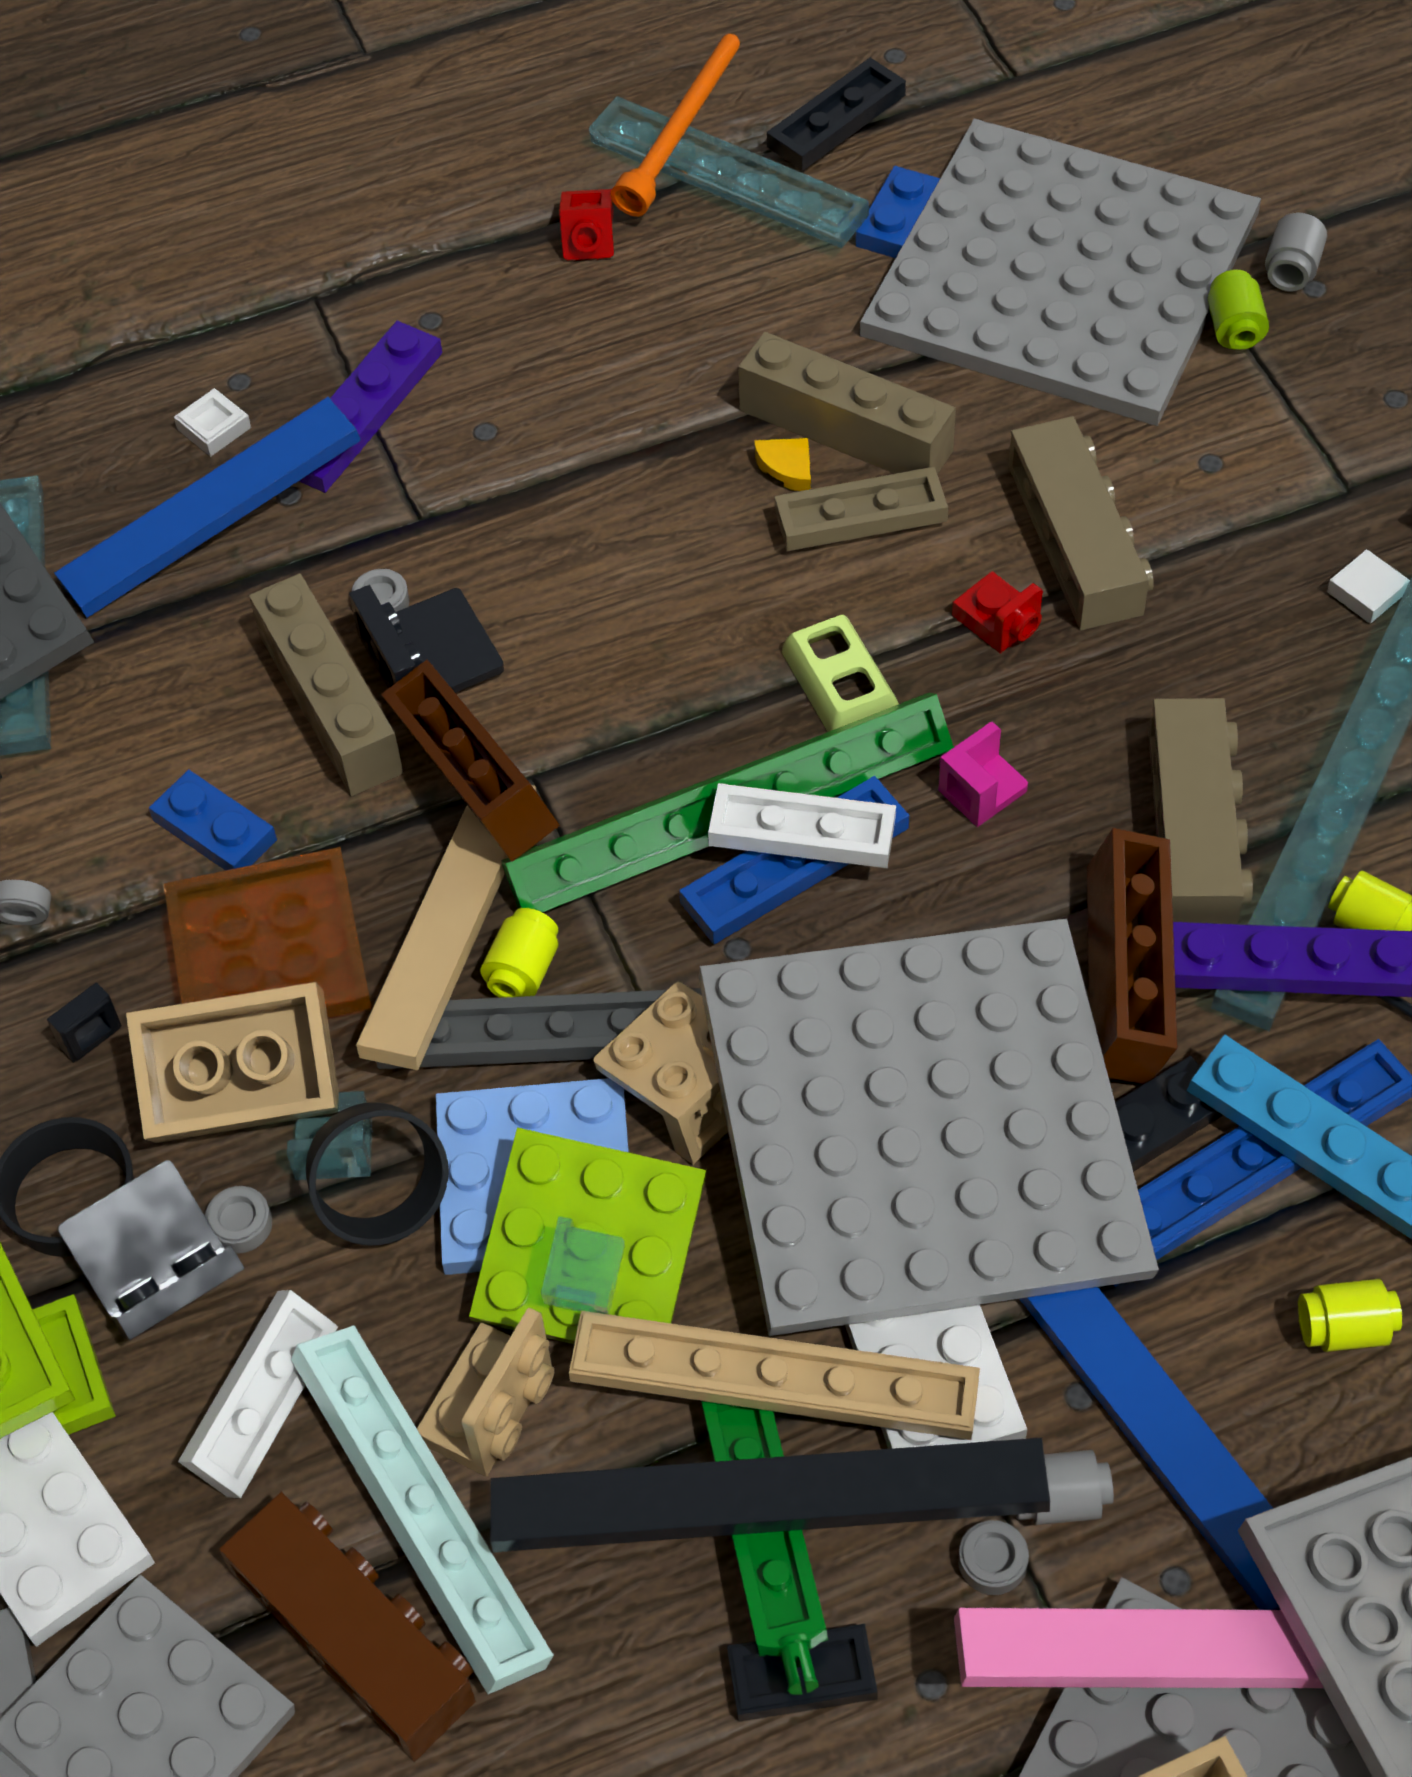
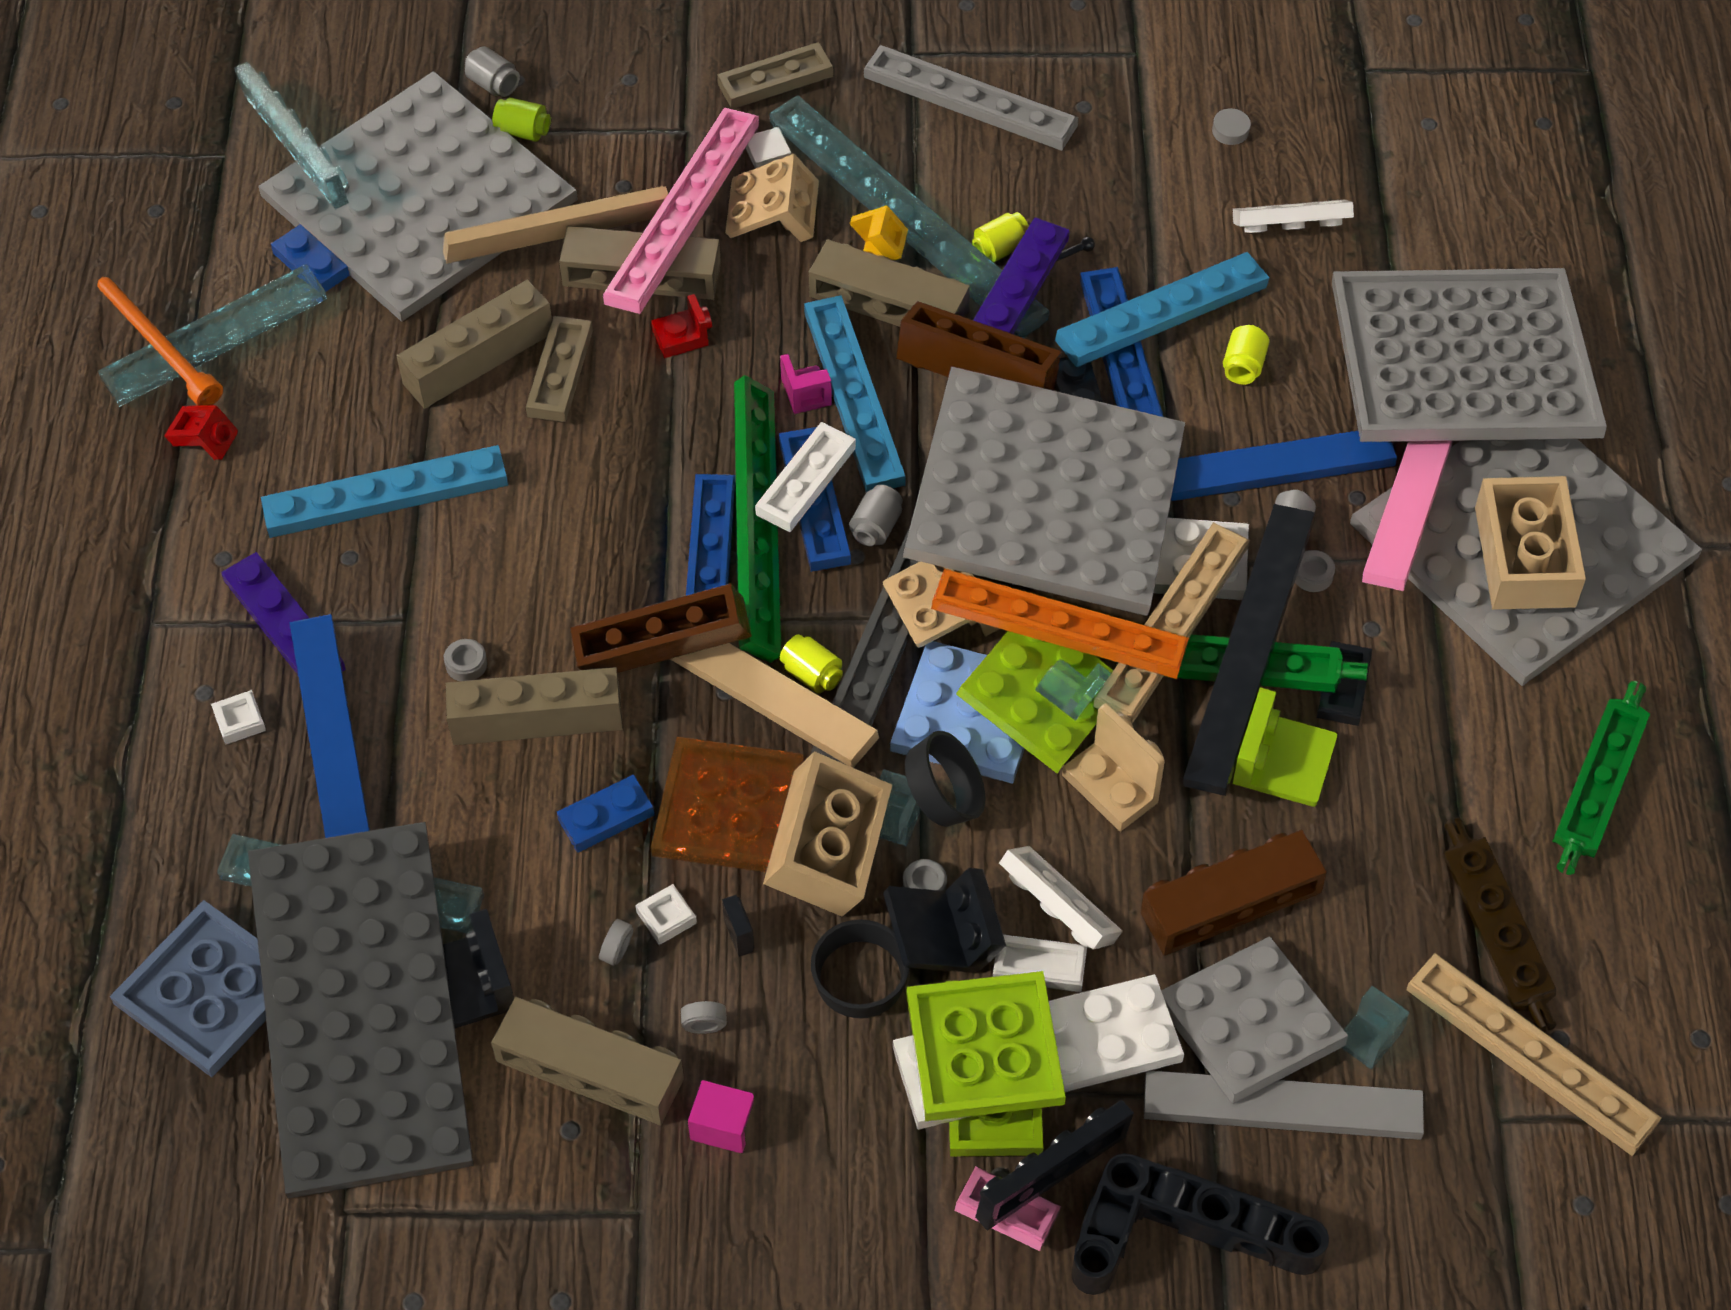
camera: 70 degrees left, 0 degrees up
light aqua plate [291,1325,554,1695] -> none
black bracket [349,584,504,693] -> none
yellow tile [754,438,811,491] -> none
black plate [766,57,906,171] -> none
yellowish green piece [782,615,899,732] -> none
none -> clear light blue plate [234,62,349,210]
none -> dark azure plate [261,445,508,538]
none -> tan tile [443,186,668,264]
none -> bright pink tile [603,108,759,314]
none -> white tile [635,884,697,945]
none -> blue tile [686,474,736,596]
none -> tan bracket [725,154,819,242]
none -> dark azure plate [804,295,906,492]
none -> light grey brick [849,485,903,546]
none -> yellow panel [850,205,908,261]
none -> orange tile [931,569,1189,679]
none -> white tile [993,935,1087,992]
none -> lime bracket [1232,688,1337,807]

